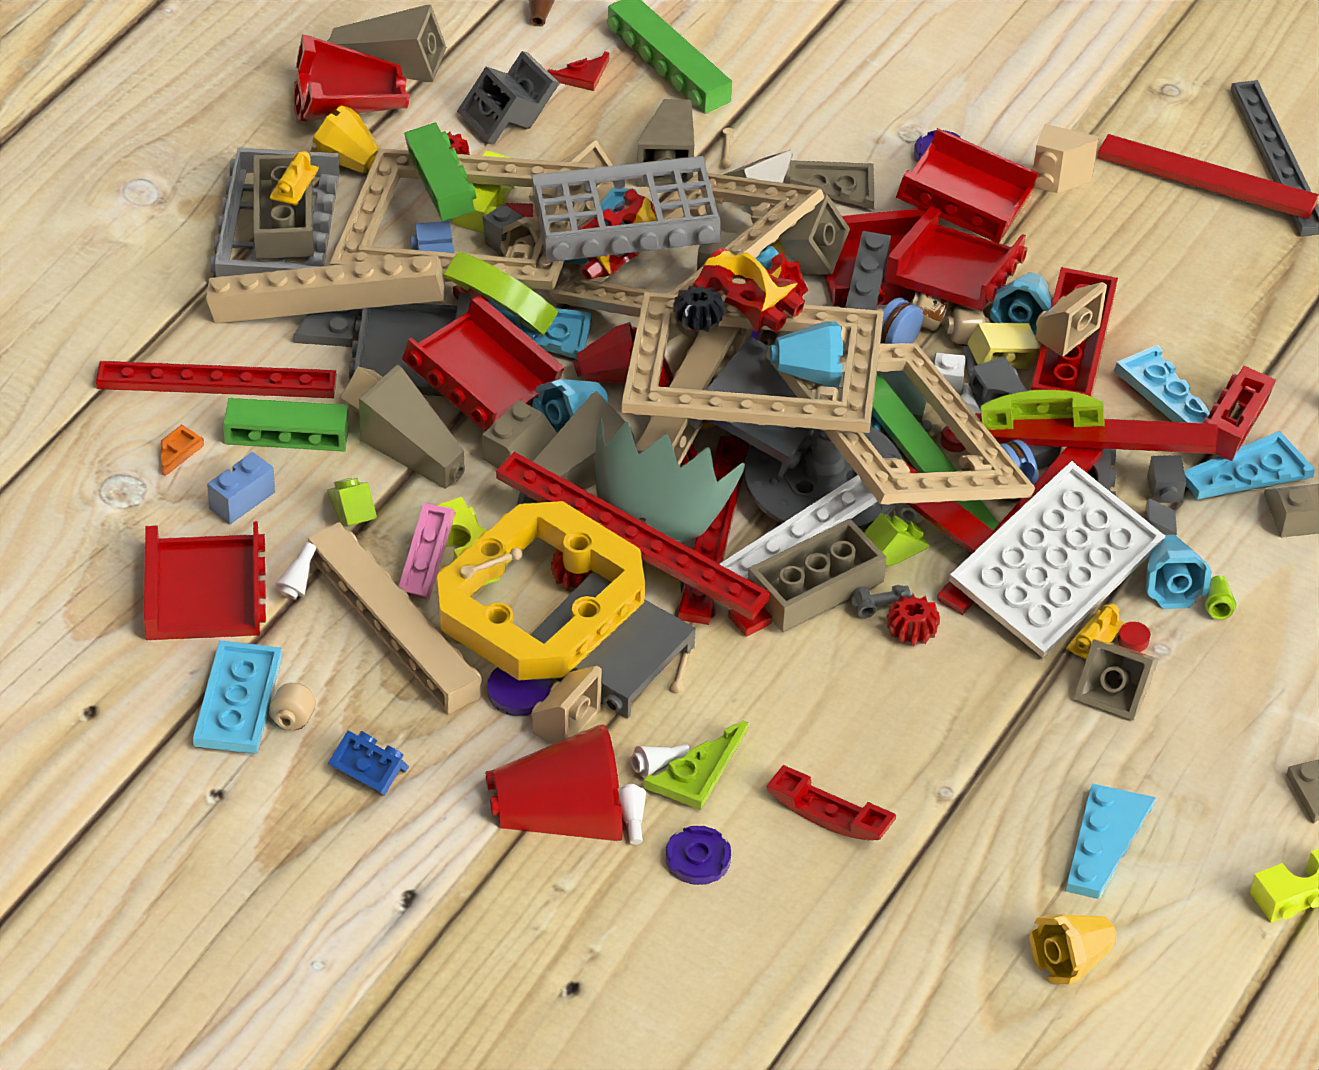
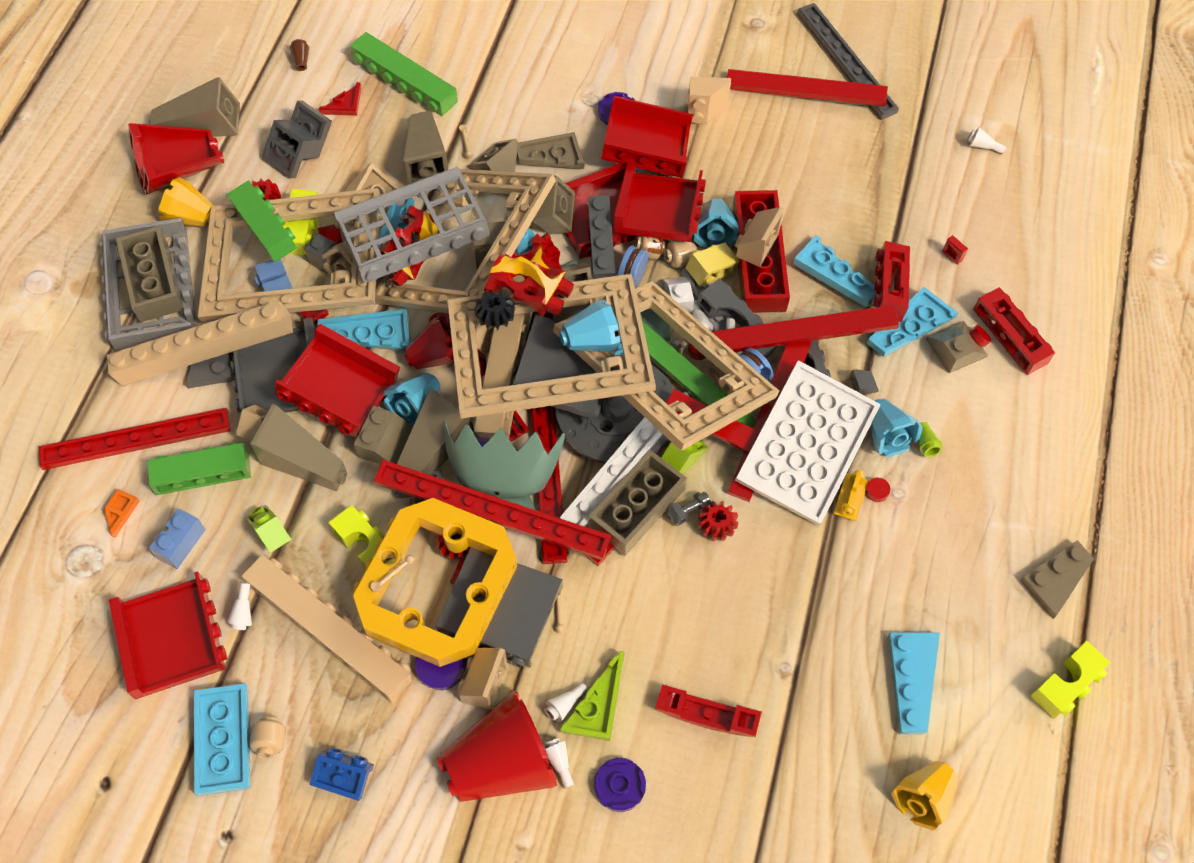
camera: 15 degrees left, 15 degrees up
yellow hinge [270,151,319,206] -> none
bright pink plate [398,503,456,600] -> none
lime slope [443,251,558,337] -> none
lime slope [981,390,1104,430] -> none
dark tan slope [1073,639,1159,720] -> none
dark grey brick [1147,455,1186,503] -> none

